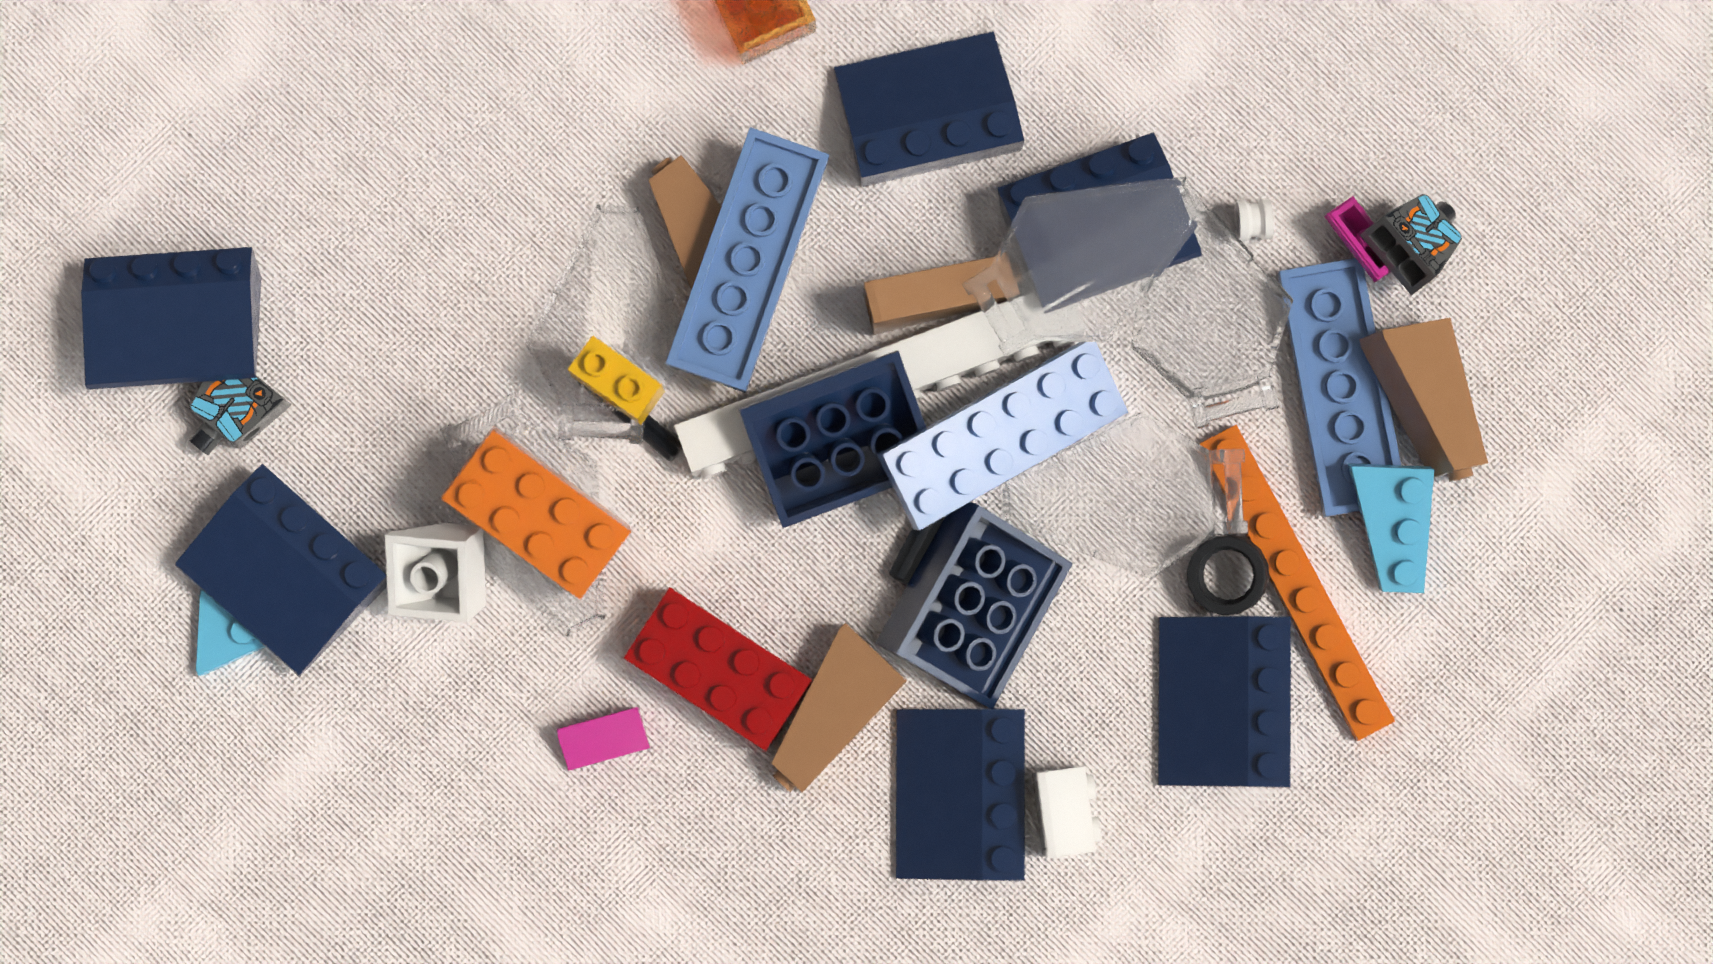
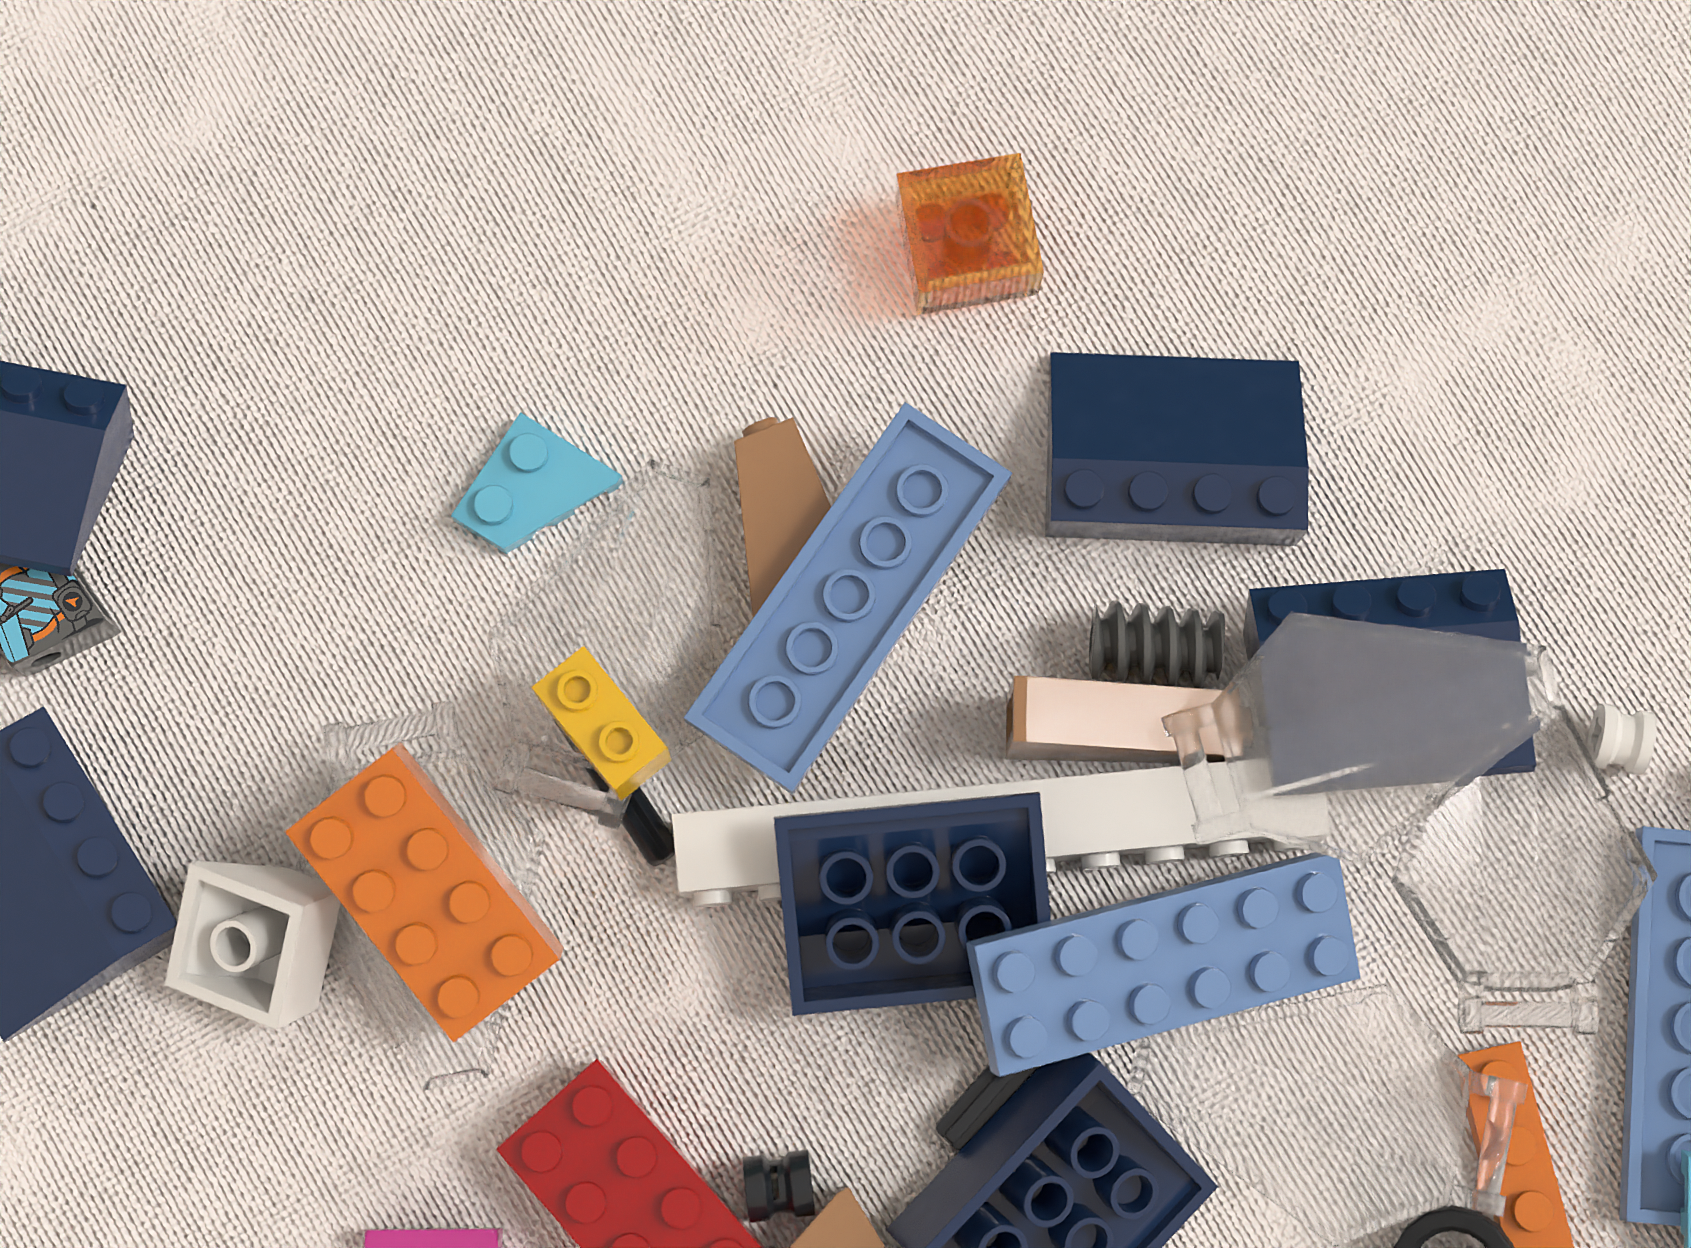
camera: 15 degrees right, 5 degrees down
none -> medium azure wing [451,412,623,554]
none -> black wheel [742,1150,815,1223]
none -> dark grey piece [1089,600,1225,689]

